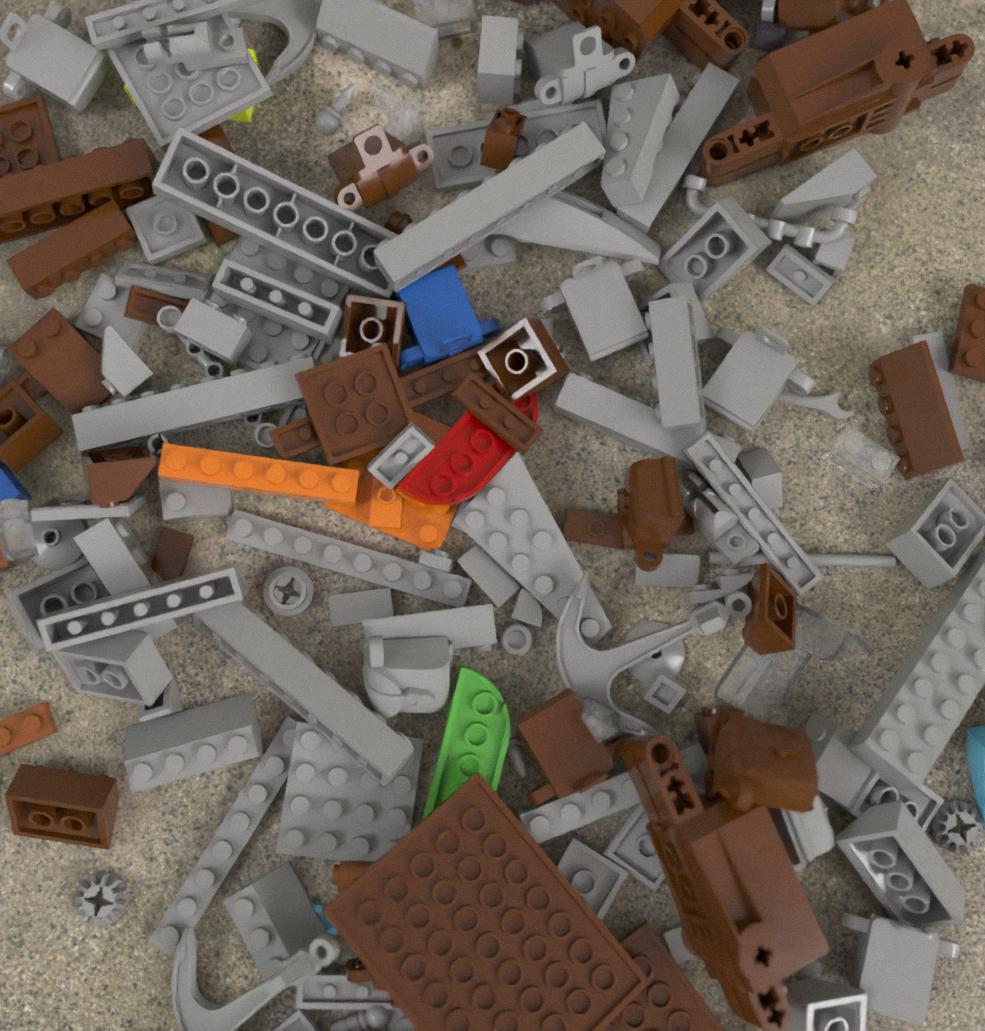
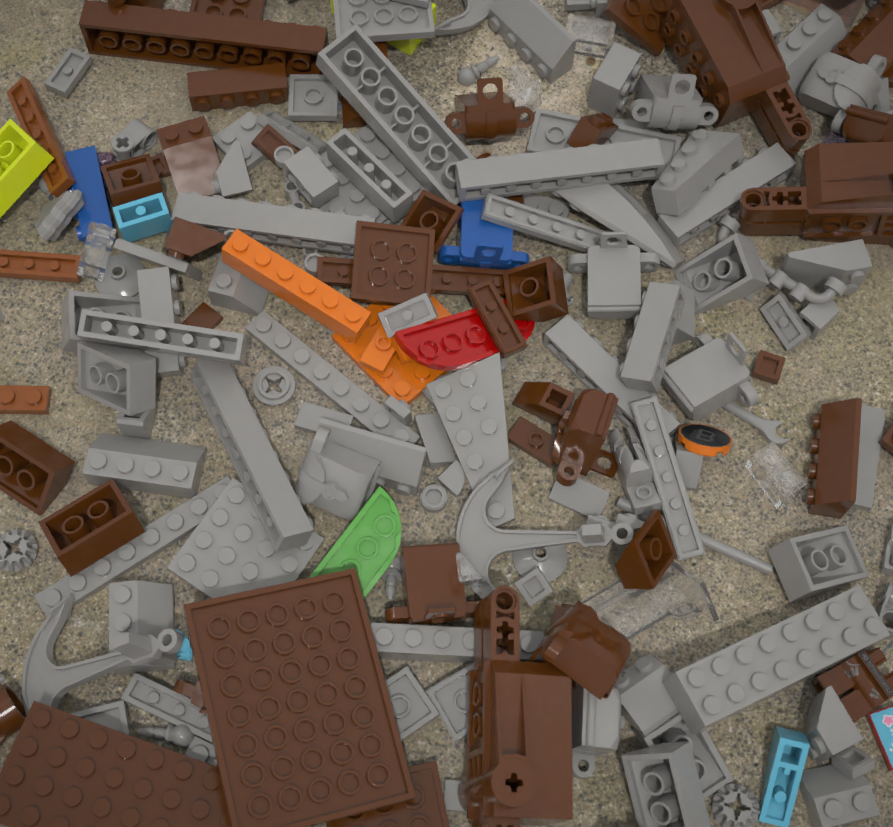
camera: 25 degrees right, 15 degrees down
none -> reddish brown brick [38,478,146,577]
none -> medium azure brick [112,192,171,242]
none -> light grey tile [481,193,628,253]
none -> reddish brown slope [513,382,575,427]
none -> tile [677,424,732,457]
none -> reddish brown plate [751,350,785,385]

